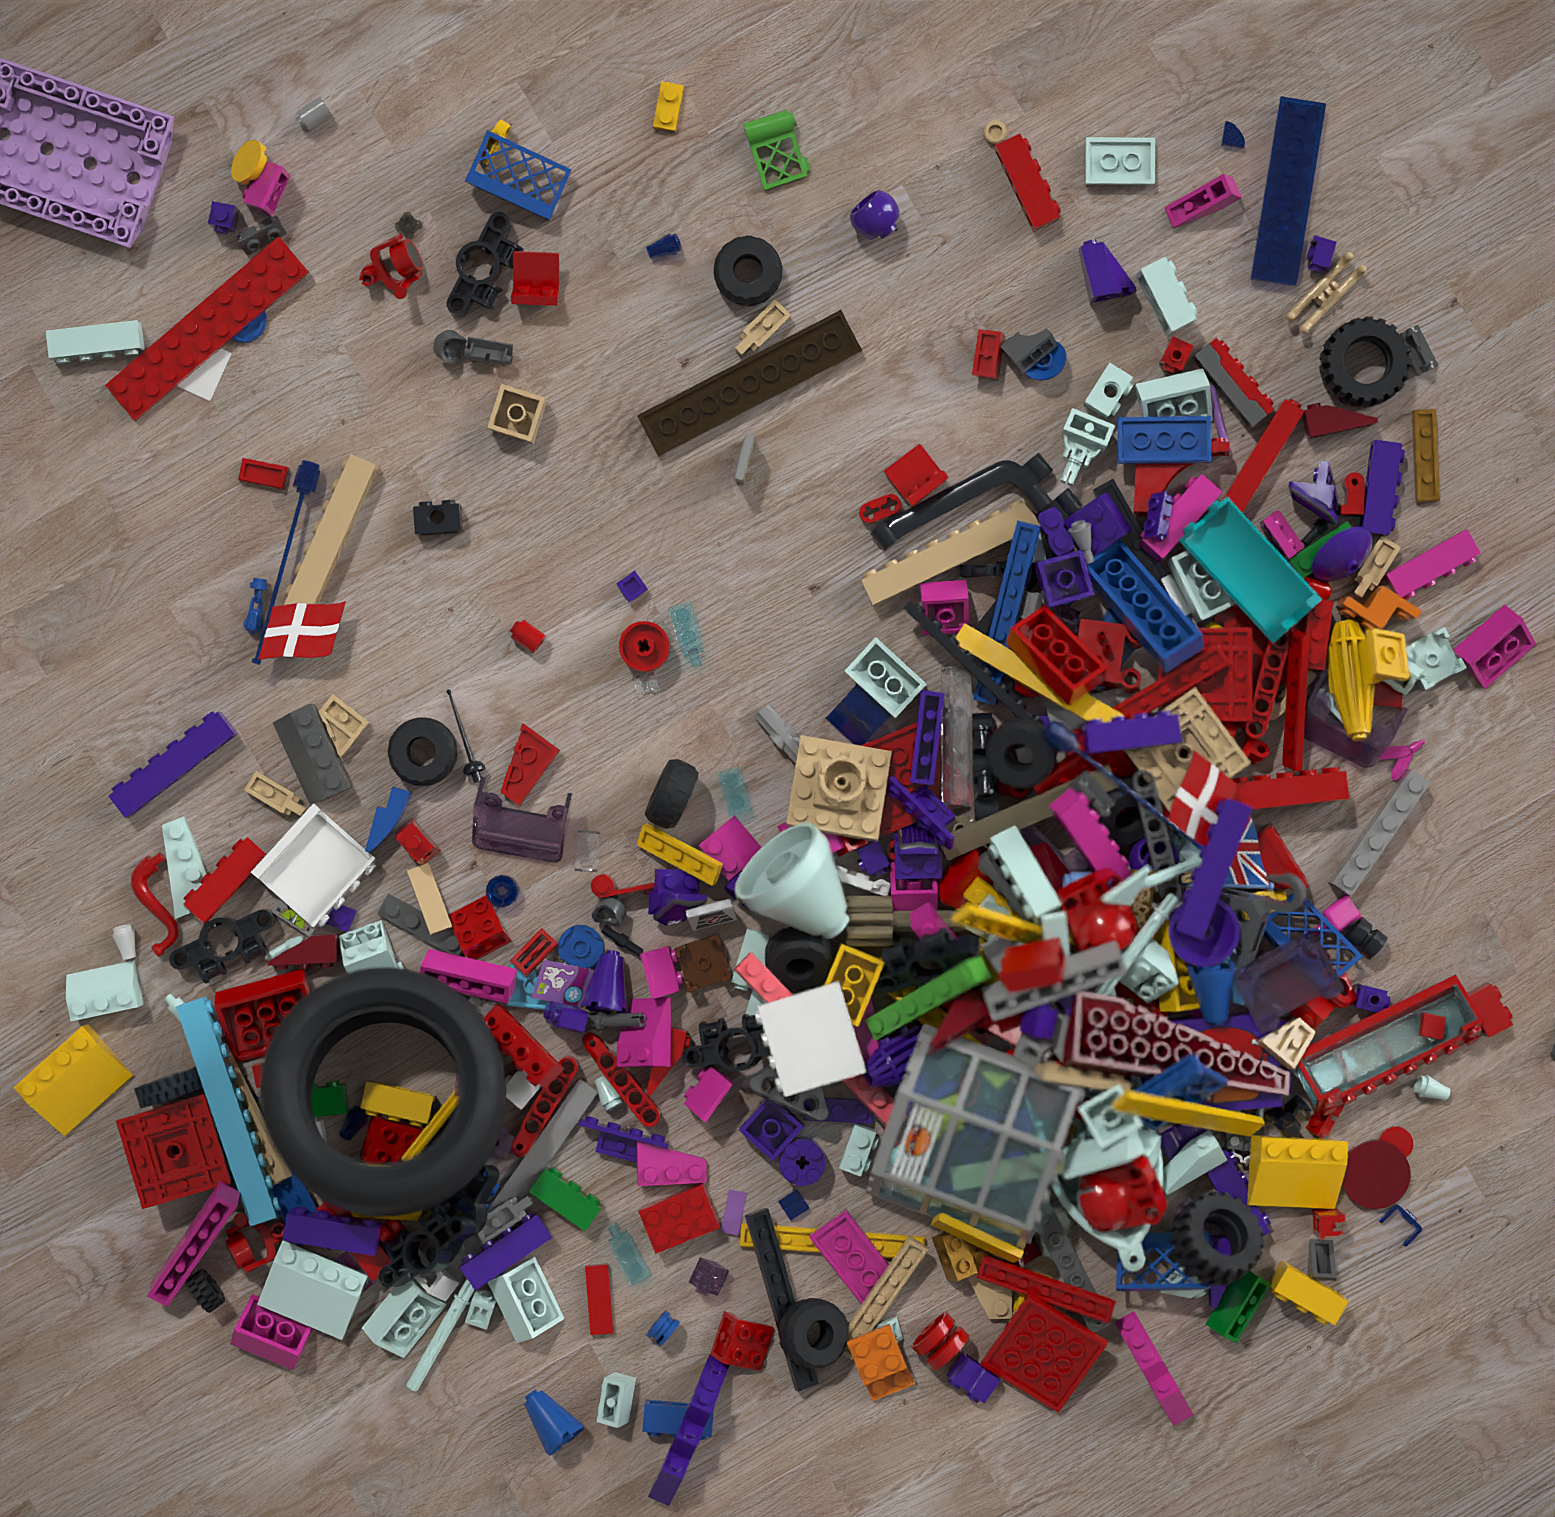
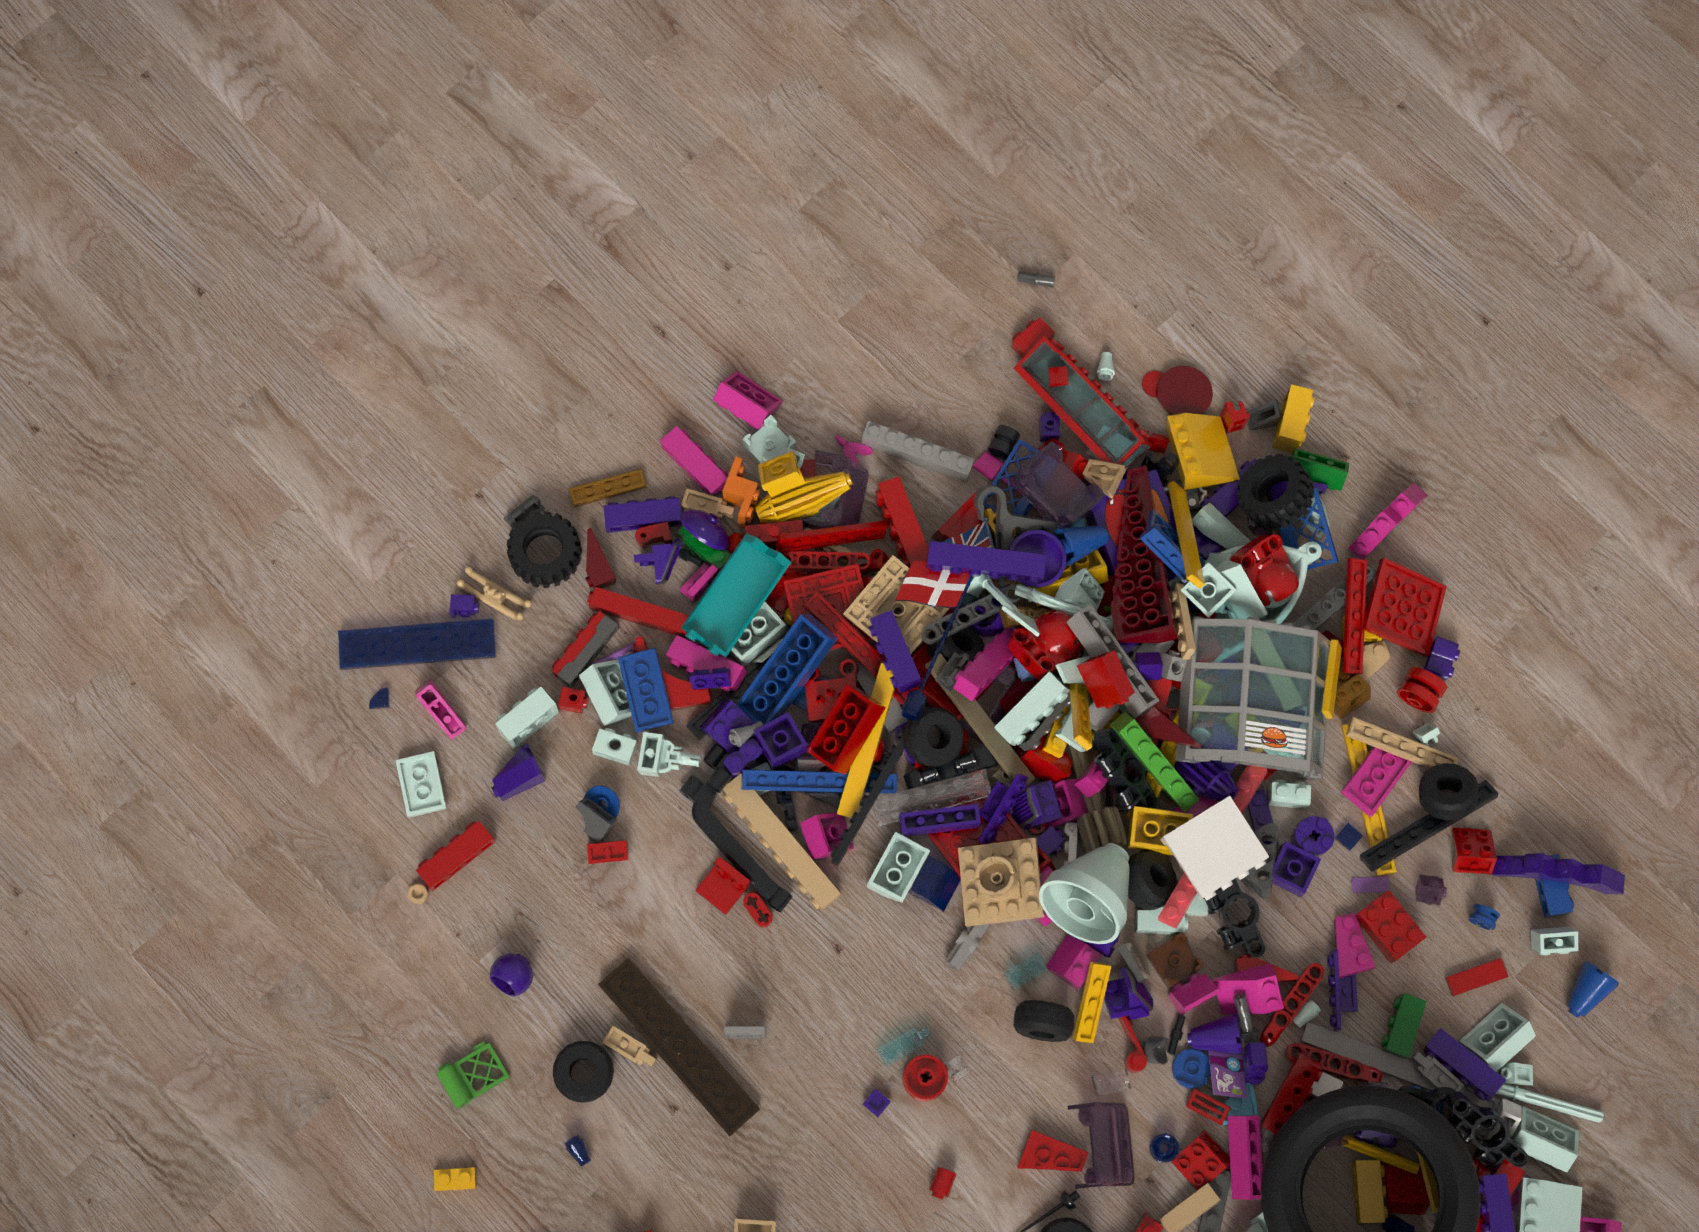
camera: 110 degrees left, 15 degrees down
clear light blue hinge [608,1222,652,1287] -> none
dark pink slope [683,1065,734,1122] -> none
orange bracket [847,1324,915,1401] -> none
clear blue piece [1379,1204,1422,1247] -> none

